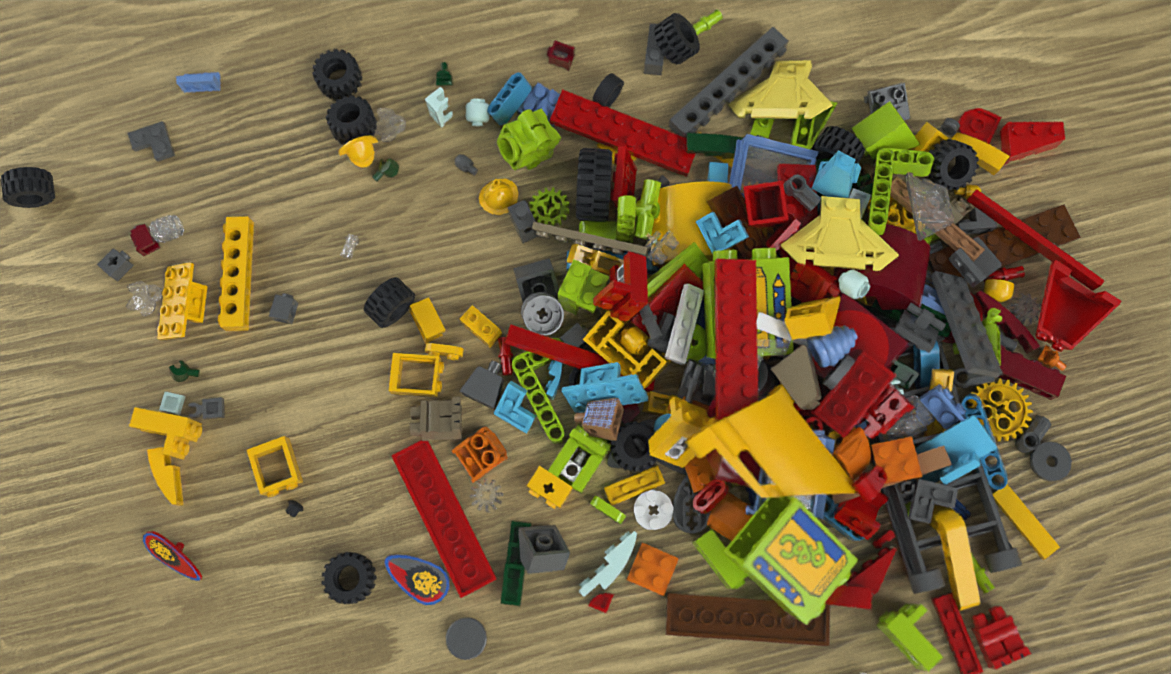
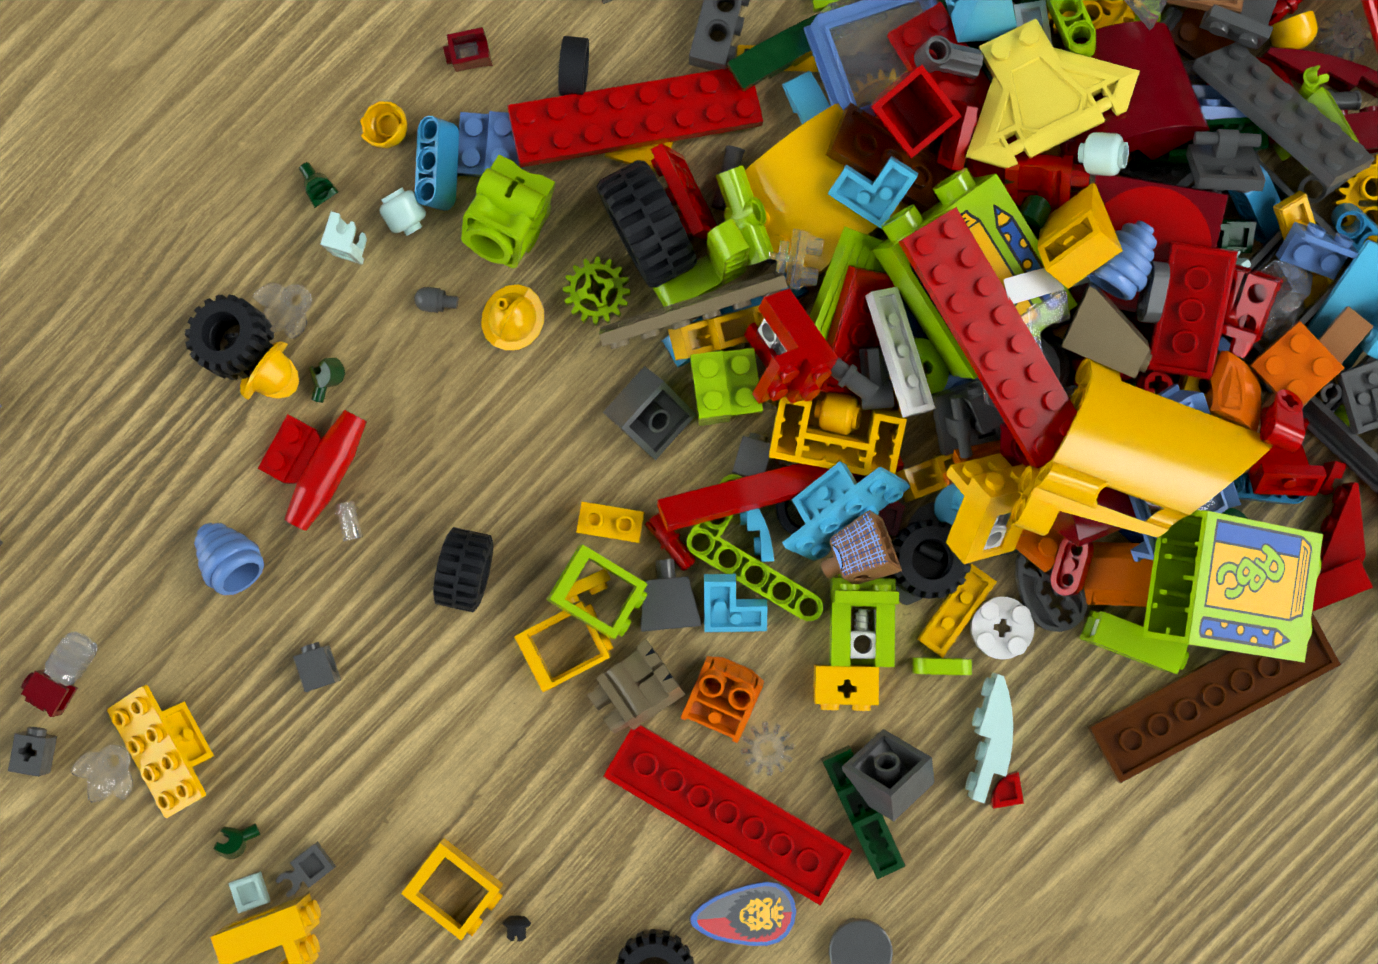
camera: 30 degrees left, 10 degrees up
yellow brick [218,216,254,331] -> none
black tyre [312,49,362,100] -> none
yellow hinge [409,297,446,344] -> none
dark grey torso [508,200,539,243] -> none
light grey wheel [521,292,564,336] -> none
orange plate [626,542,679,596] -> none
none -> medium blue piece [194,523,264,595]
none -> red plate [258,410,367,531]
none -> yellow hair [360,101,407,149]
none -> lime window [546,544,648,639]
none -> dark green piece [1016,195,1051,229]

